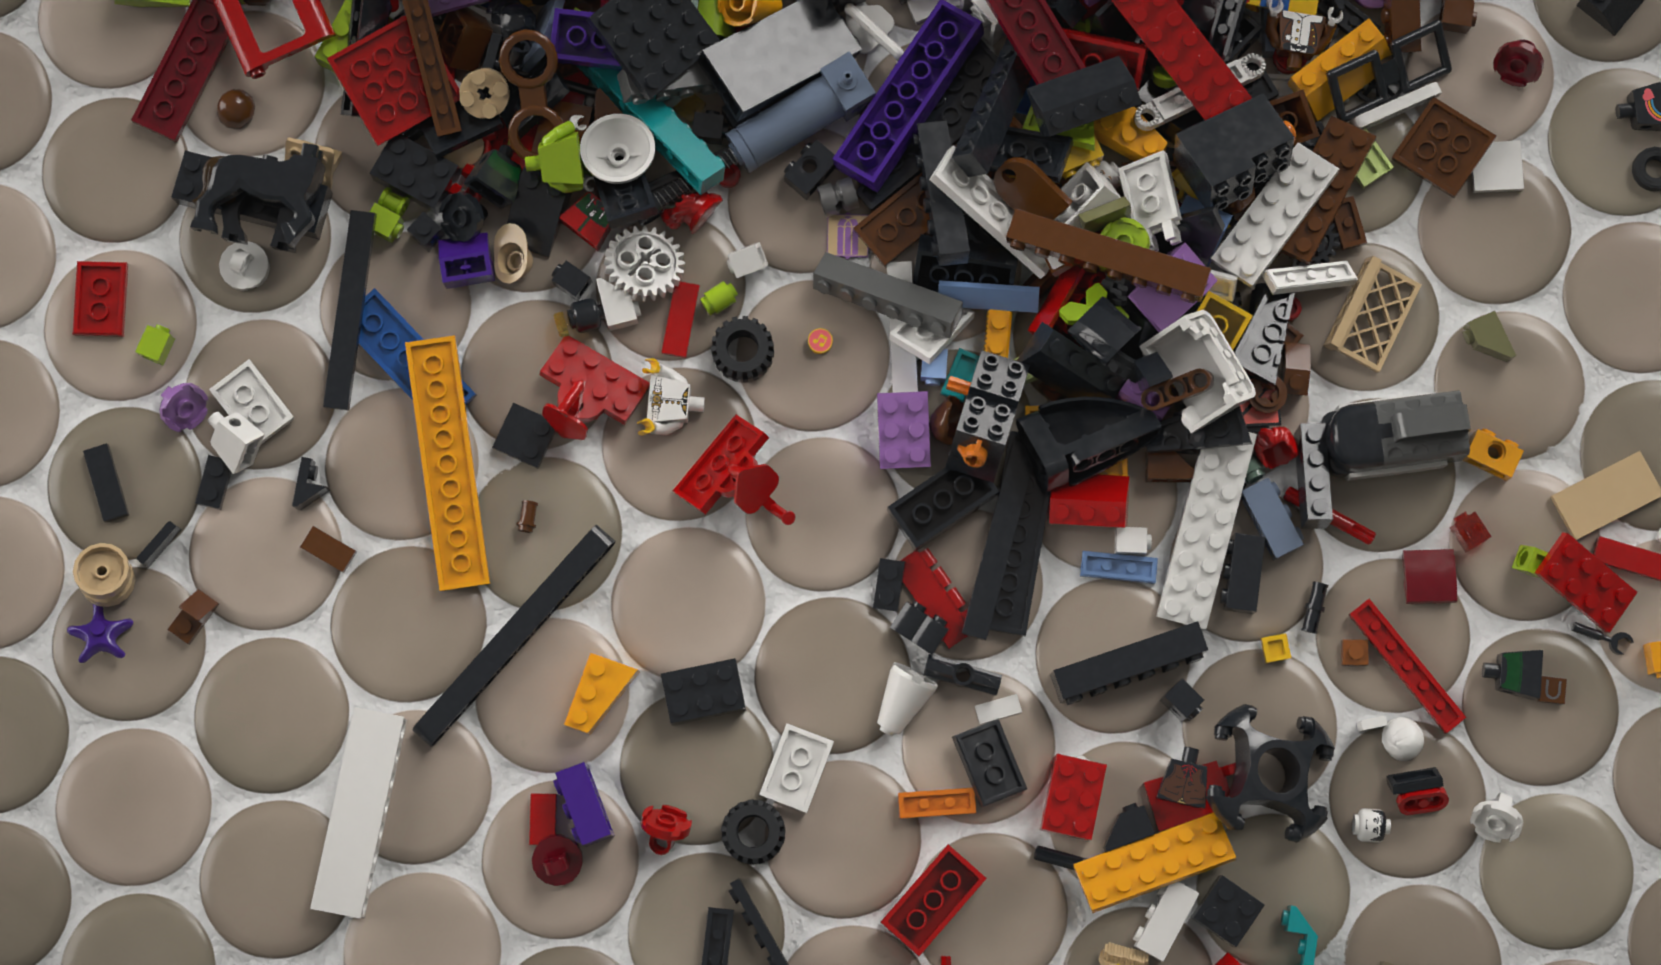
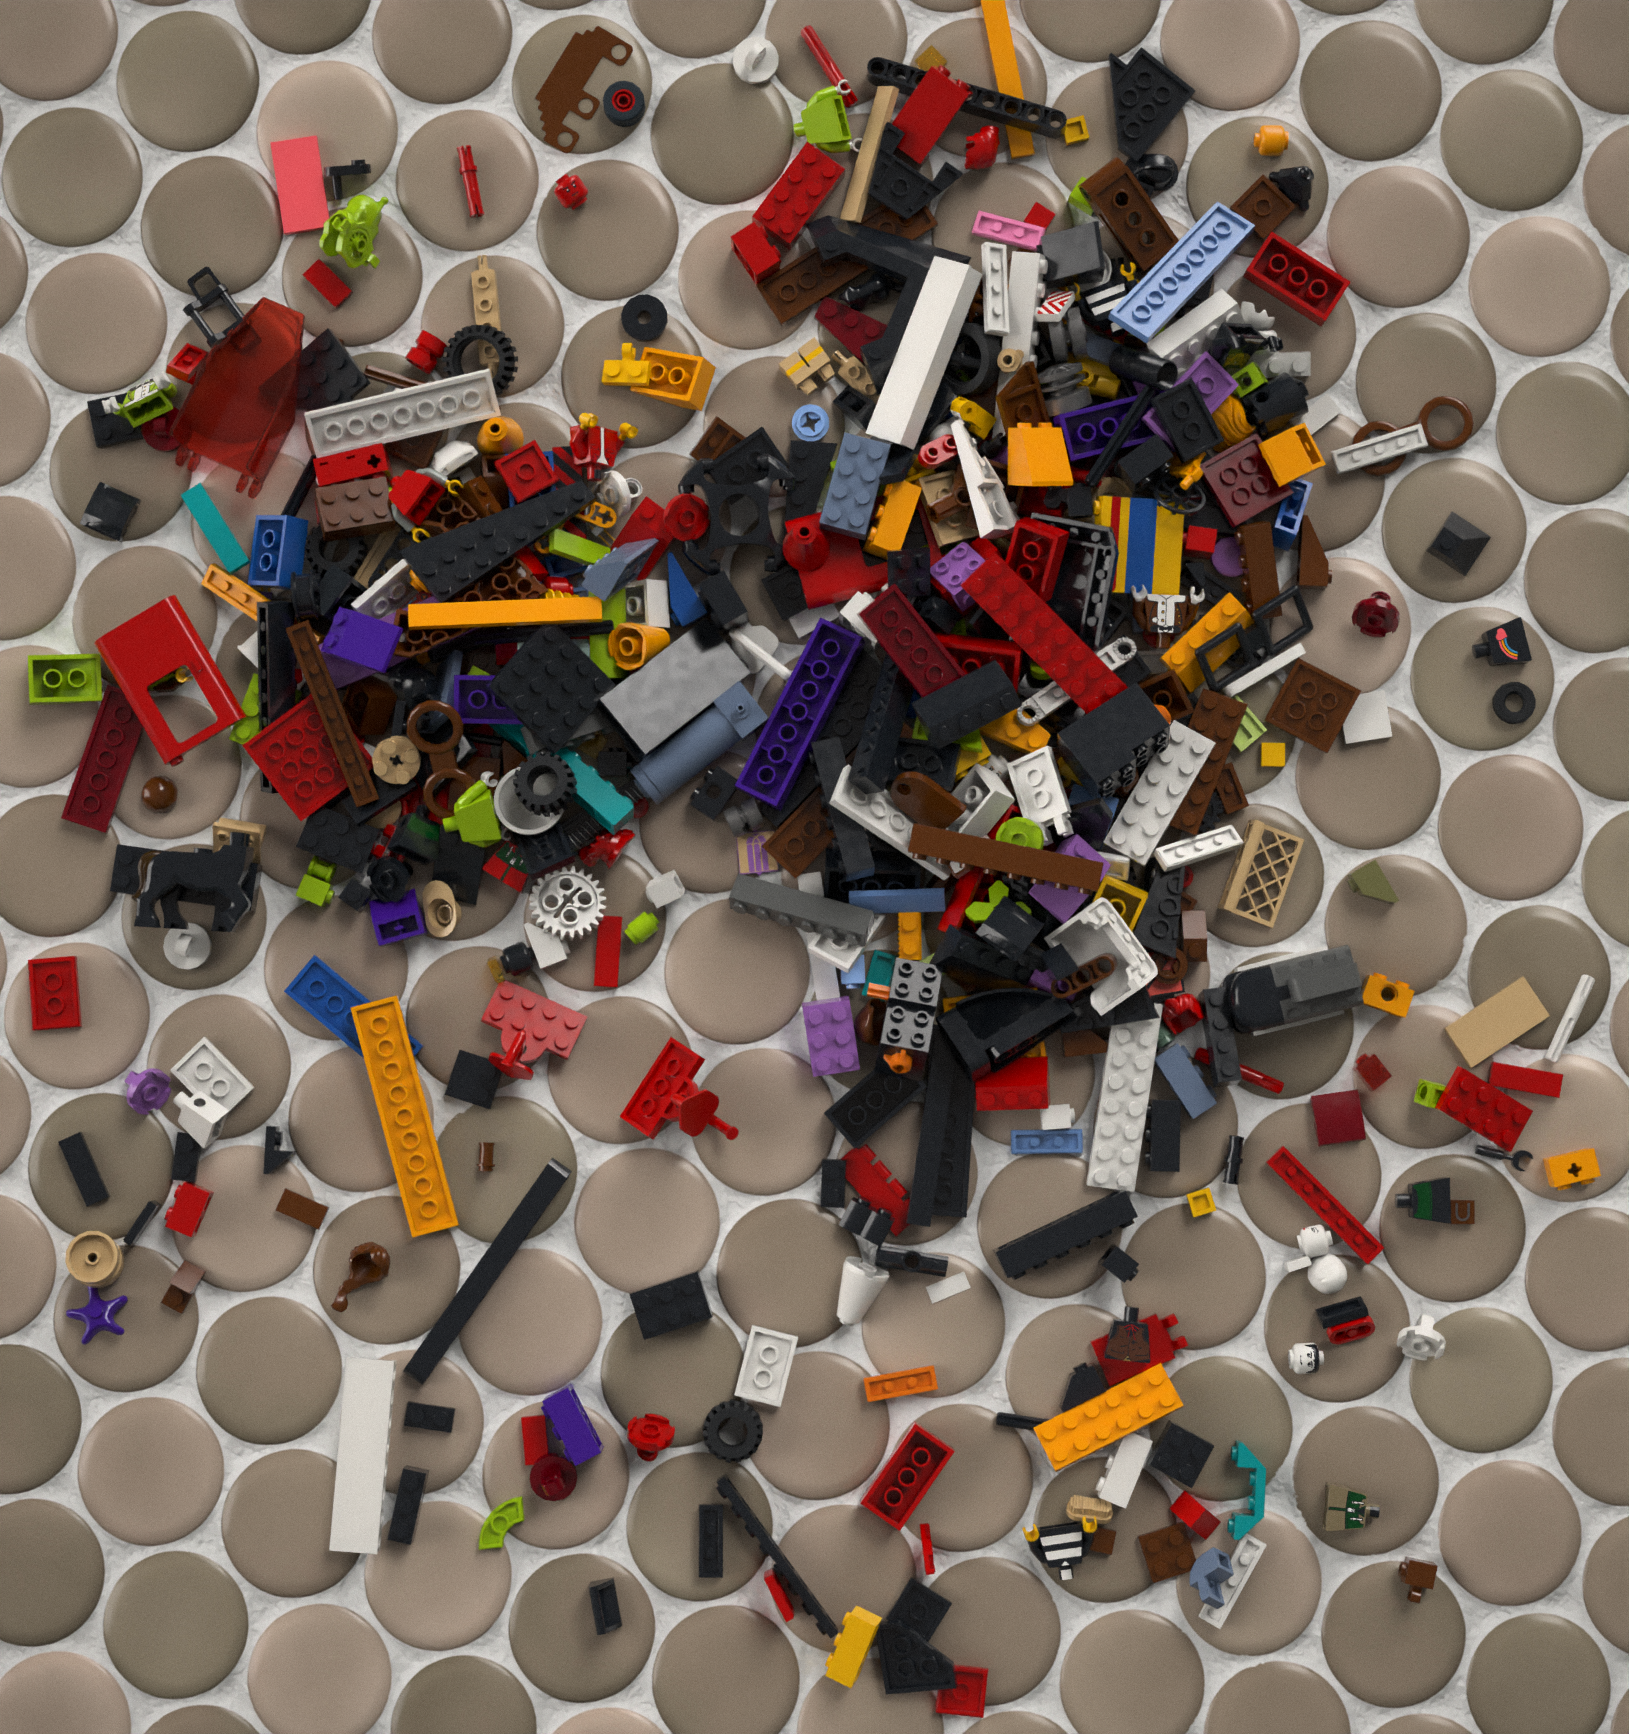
camera: 10 degrees left, 5 degrees up
lime brick [135,324,175,366] -> none
black tile [323,210,377,411] -> none
black brick [551,260,592,301] -> none
light orange wedge [564,653,640,735] -> none
white torso [637,358,705,436] -> none
black tyre [711,316,774,383] -> none
coral tile [808,328,833,354] -> none
black tile [952,718,1027,808] -> none
red piece [1040,754,1107,841] -> none
olive slope [1078,196,1131,233] -> none
black piece [1206,704,1335,843] -> none
dark orange plate [1341,639,1369,666] -> none
none -> red brick [164,1181,214,1237]
none -> reddish brown hair [331,1242,390,1312]
none -> black brick [387,1465,430,1545]
none -> black plate [404,1401,456,1433]
none -> lime tile [479,1496,525,1550]
none -> black tyre [513,752,577,817]
none -> yellow tile [1260,743,1285,767]
none -> white head [1297,1224,1333,1258]

